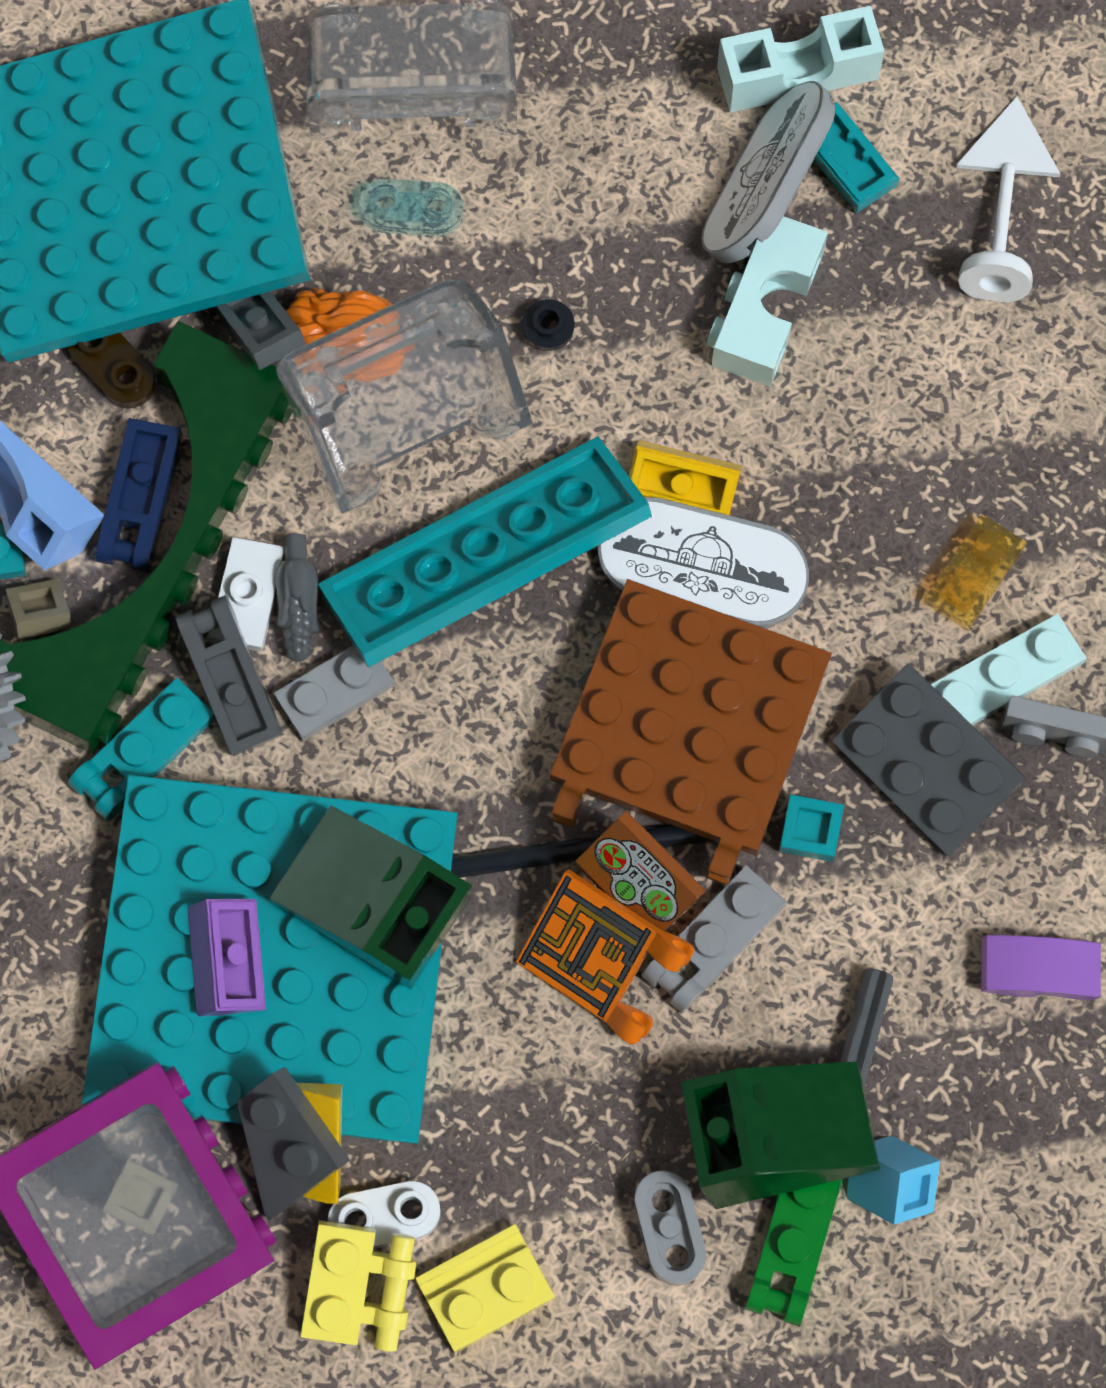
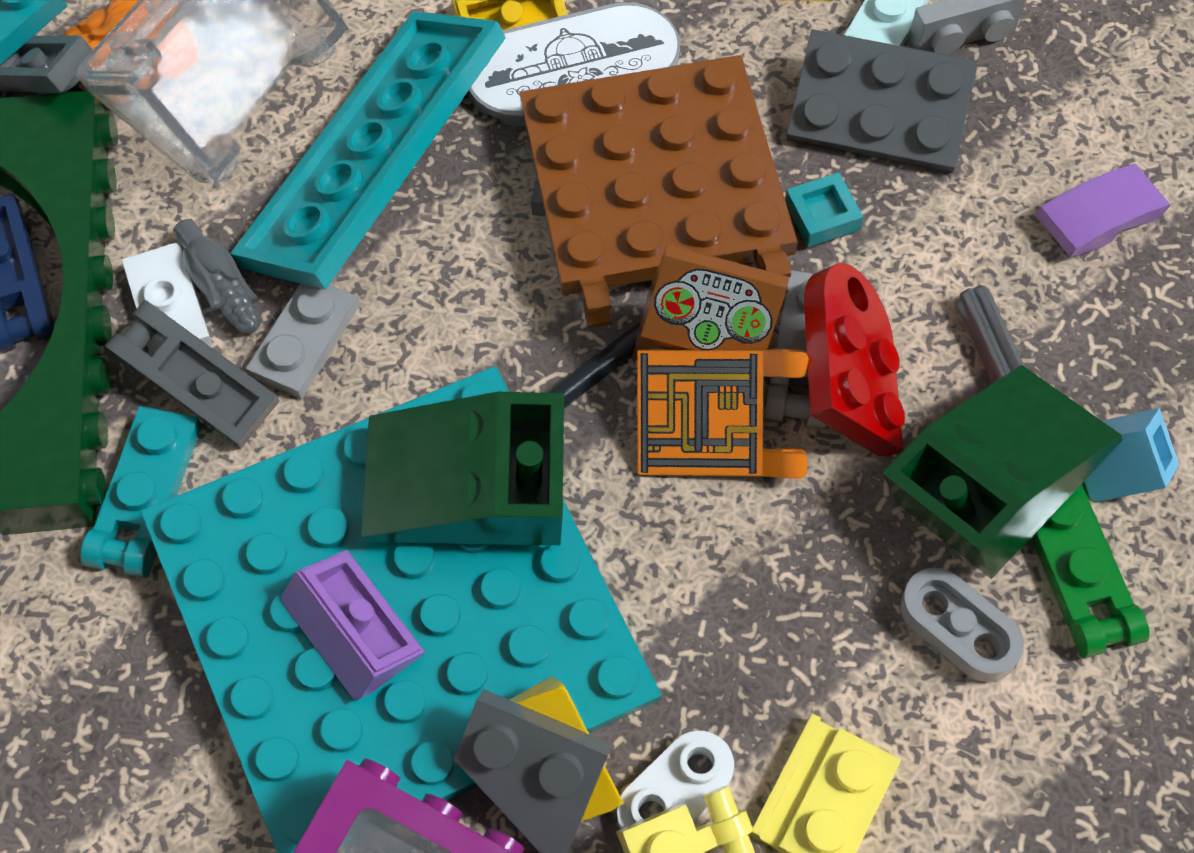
camera: 30 degrees left, 10 degrees down
none -> red plate [804,263,905,456]

